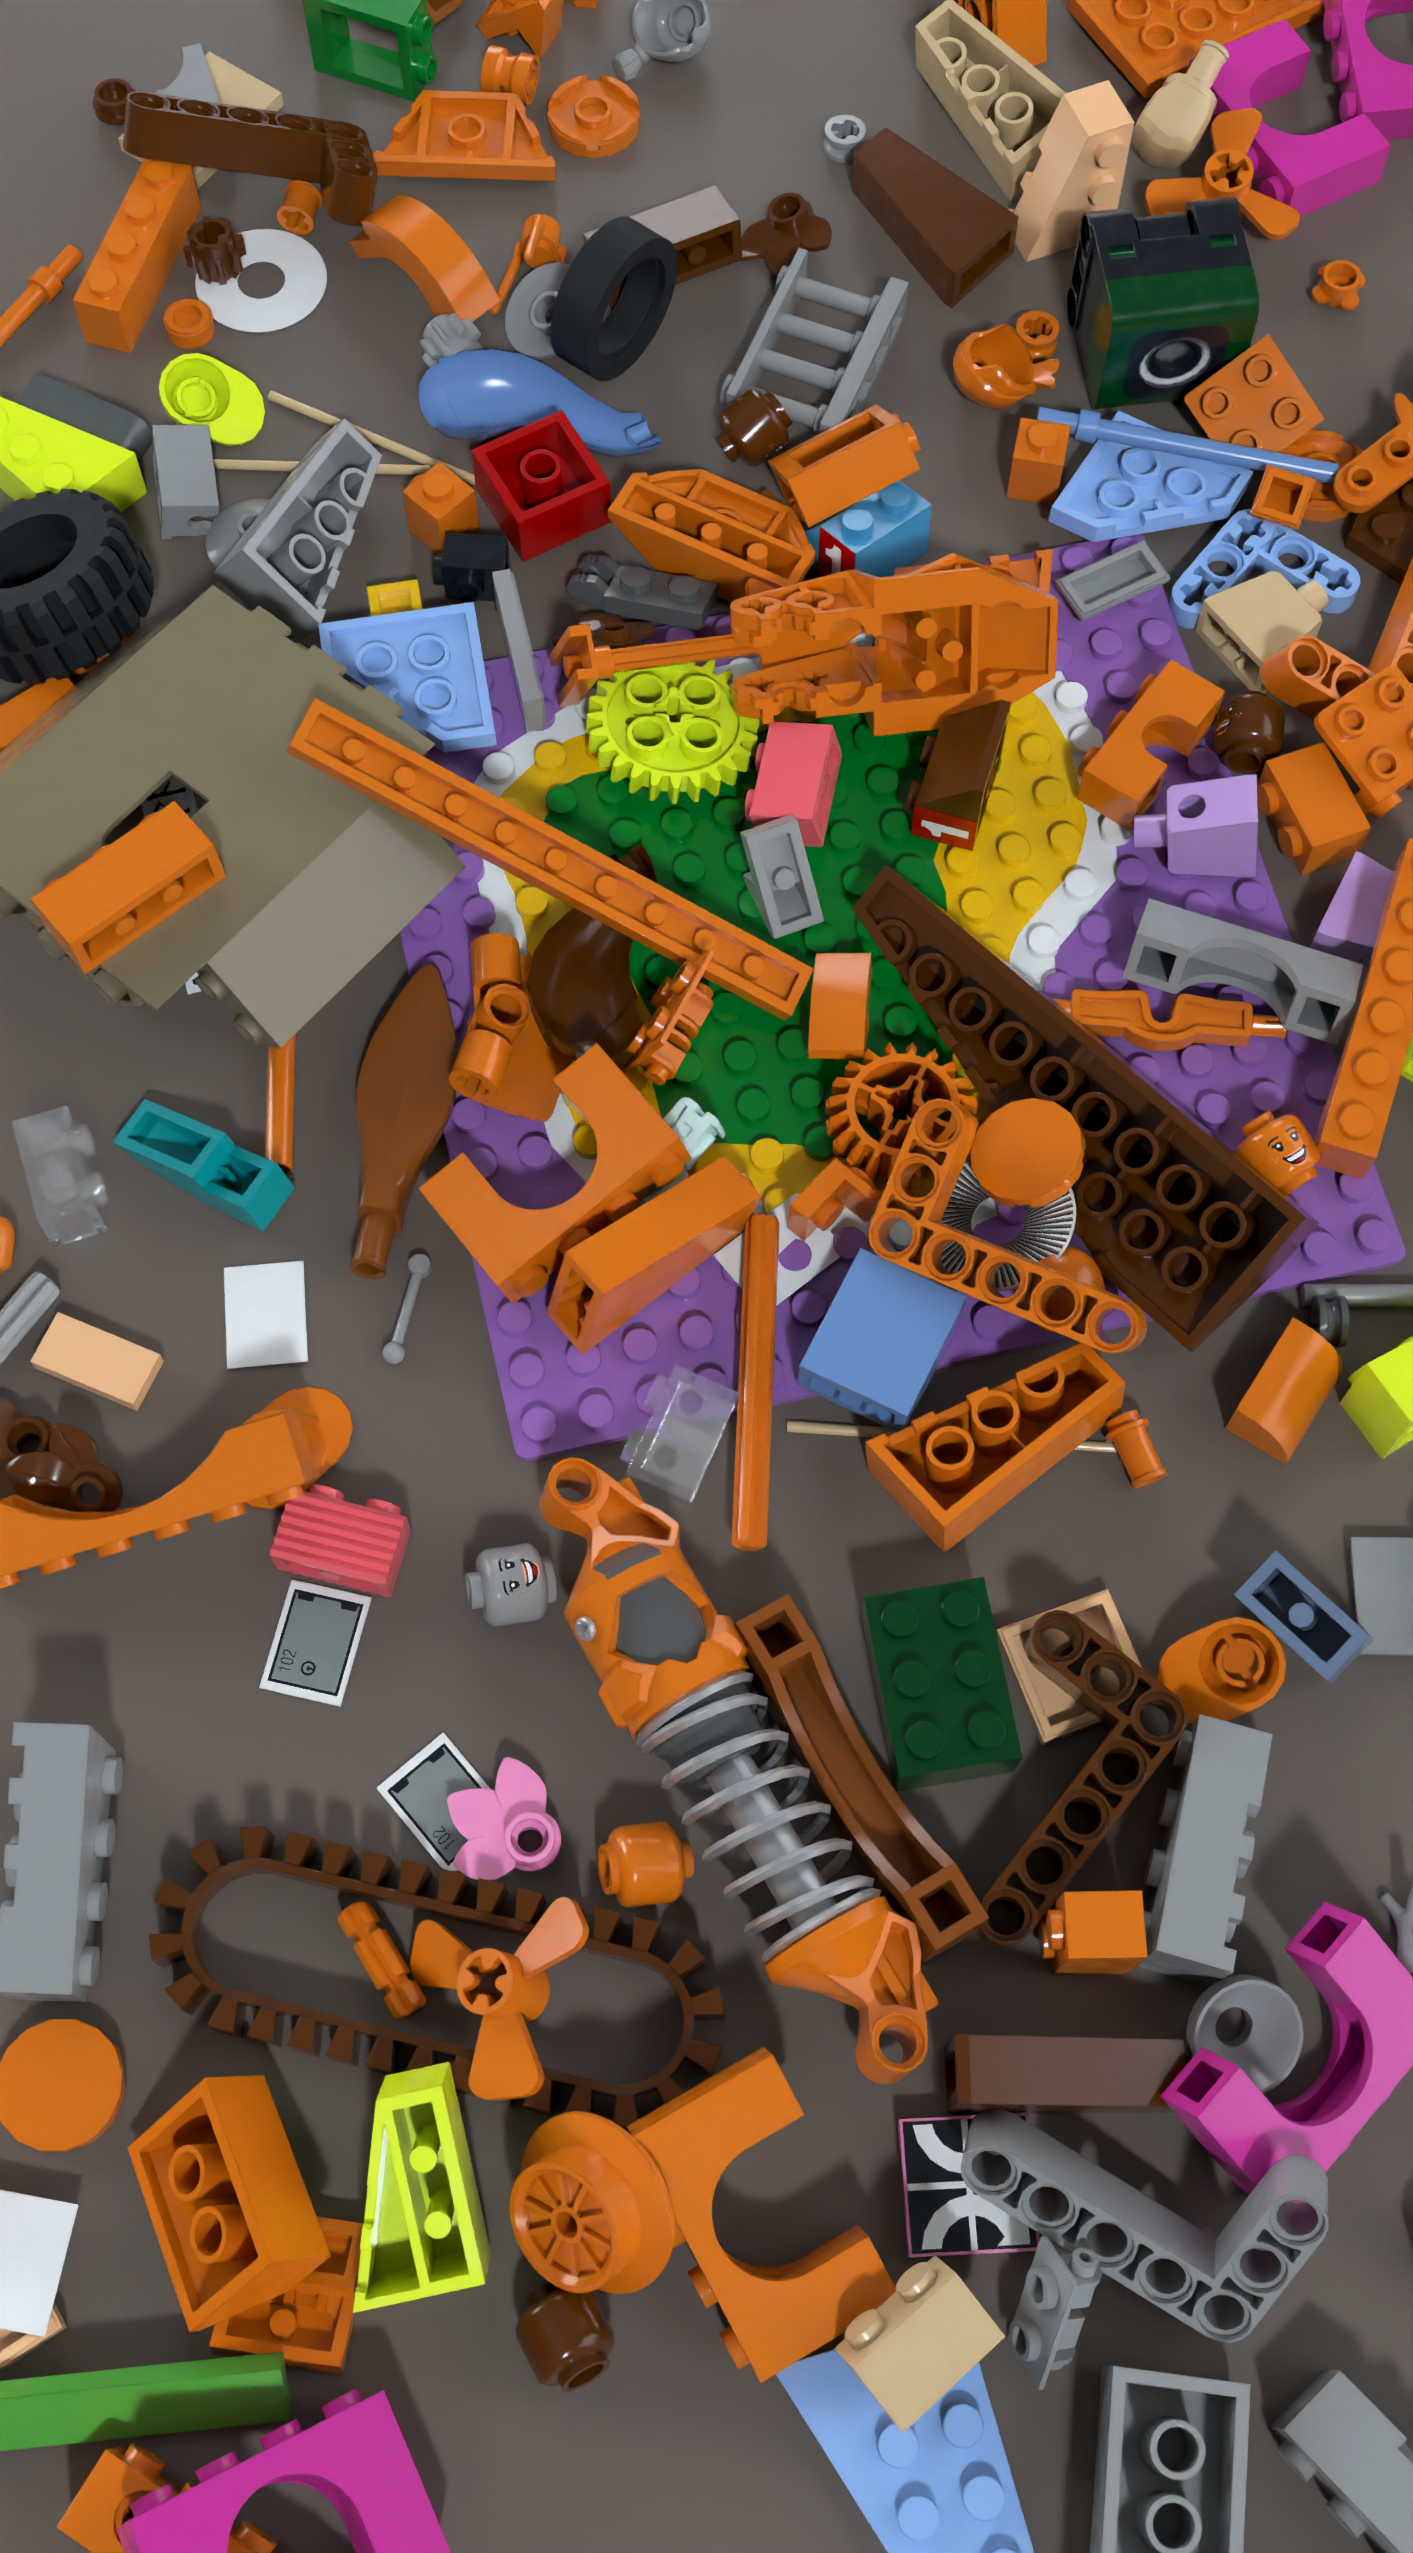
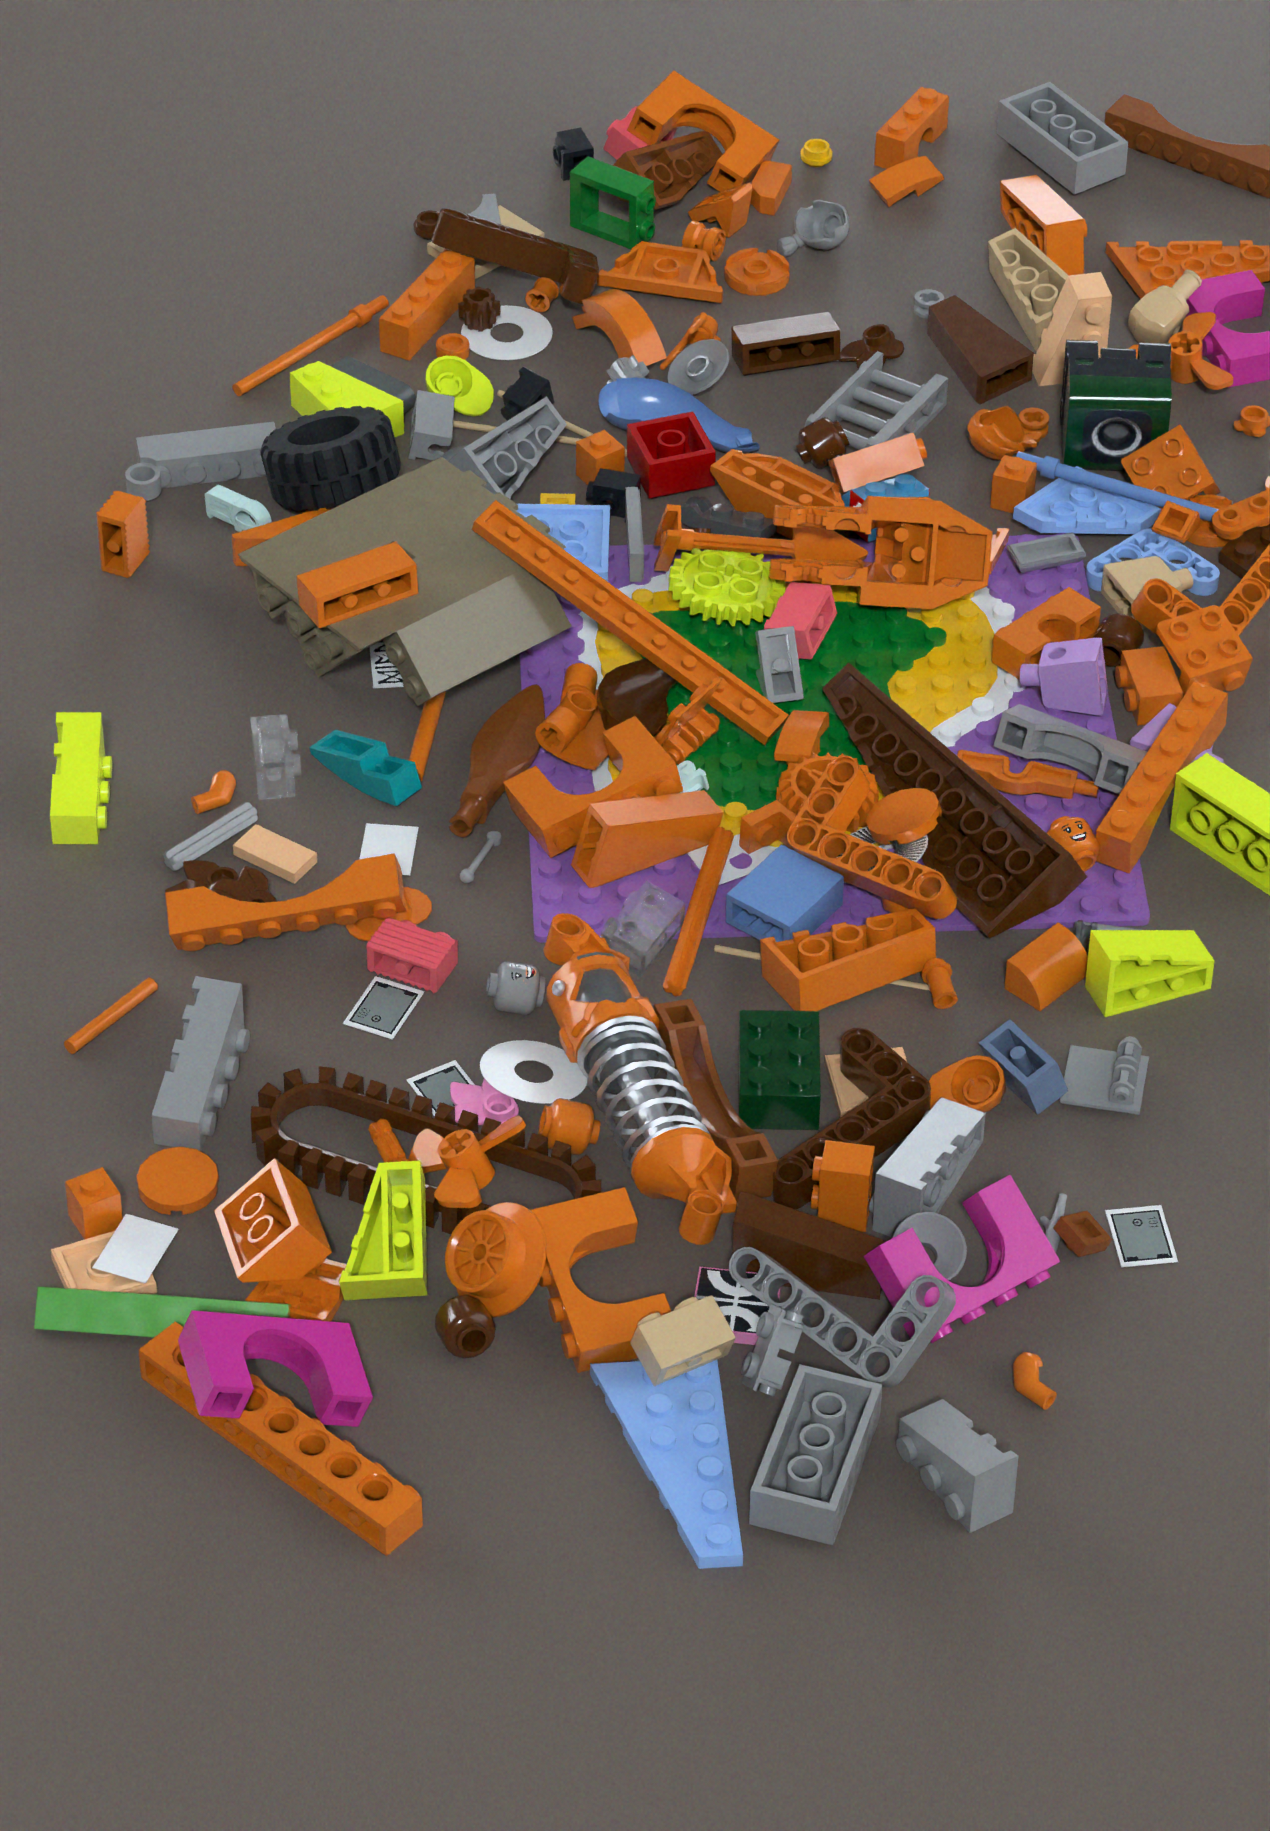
camera: 10 degrees right, 25 degrees down
black tyre [550,216,678,381] -> none
reddish brown slope [905,700,1012,851] -> none
none -> white sticker [480,1040,588,1104]
none -> black brick [501,367,555,421]

